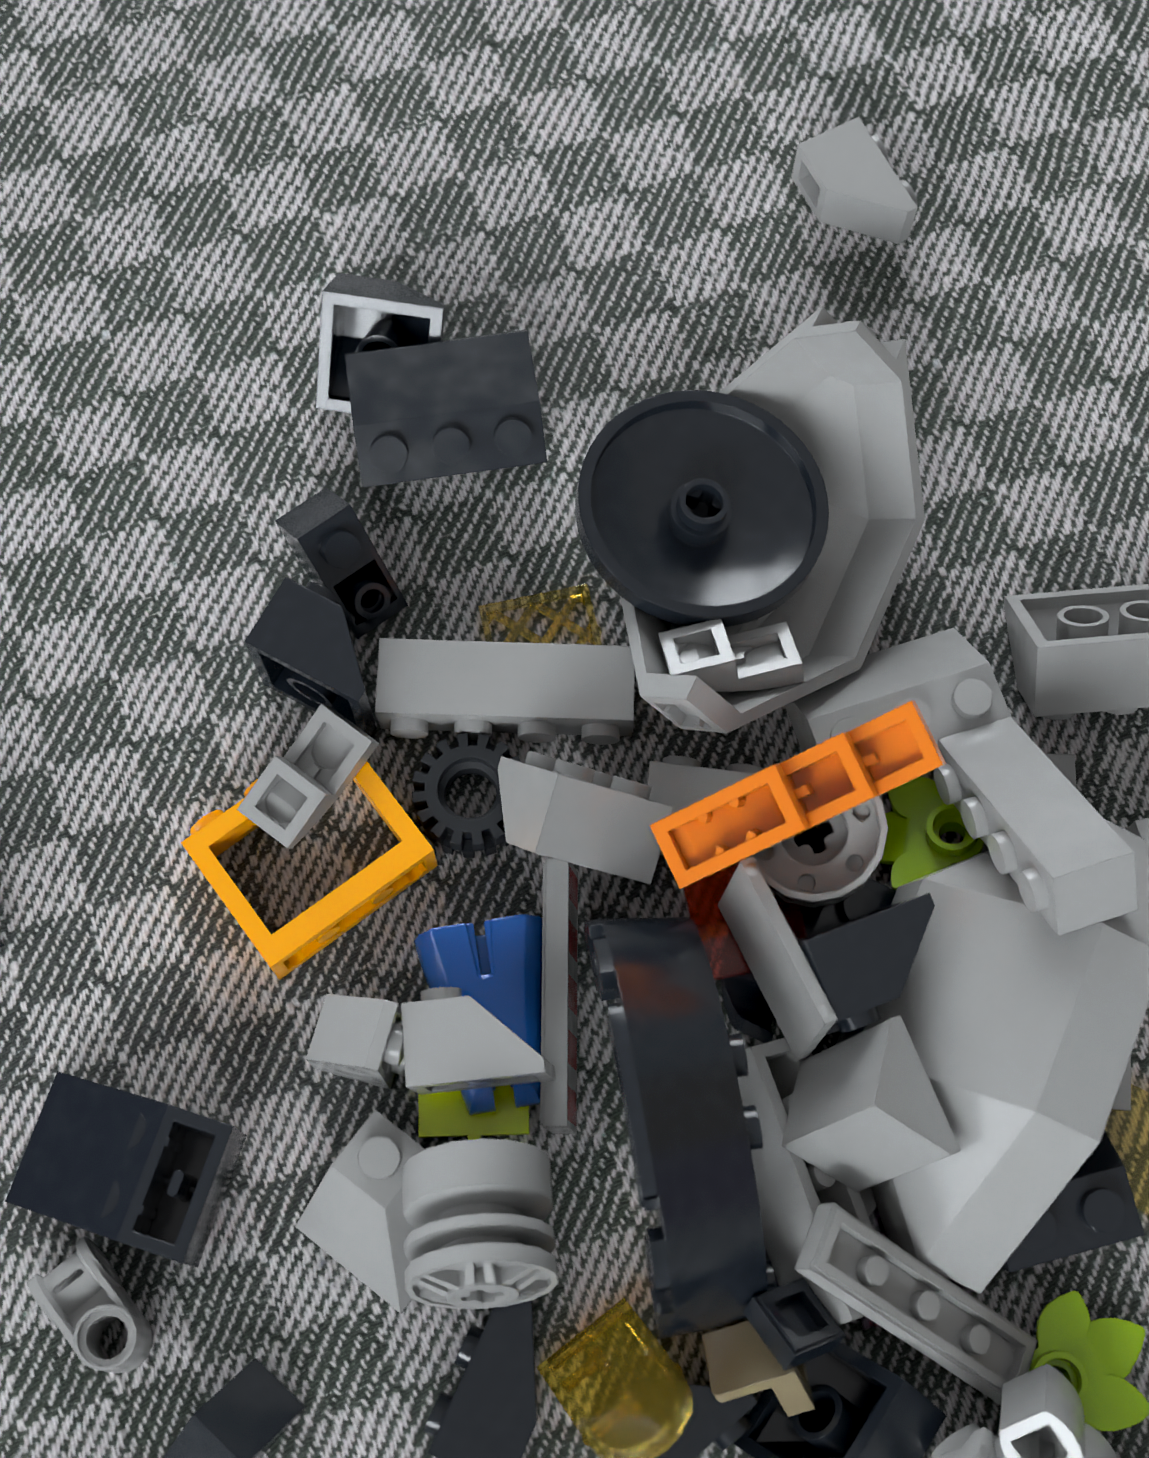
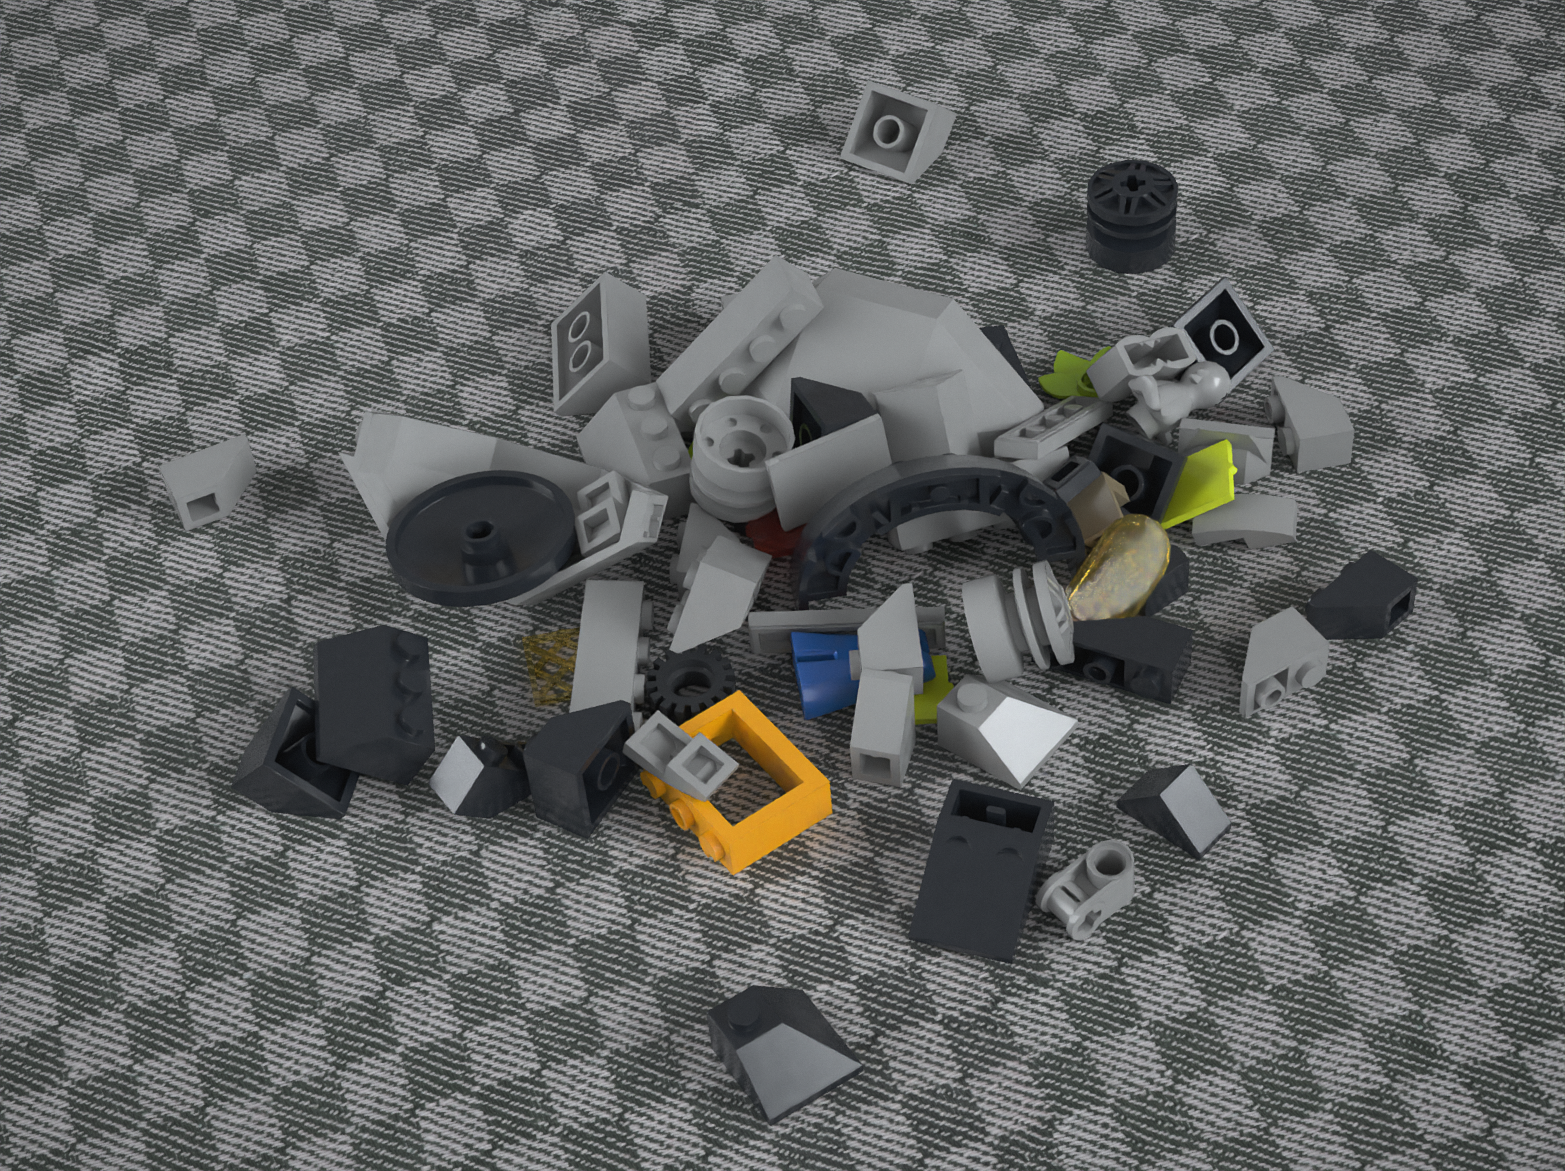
camera: 85 degrees left, 25 degrees down
orange slope [650,700,946,889] -> none

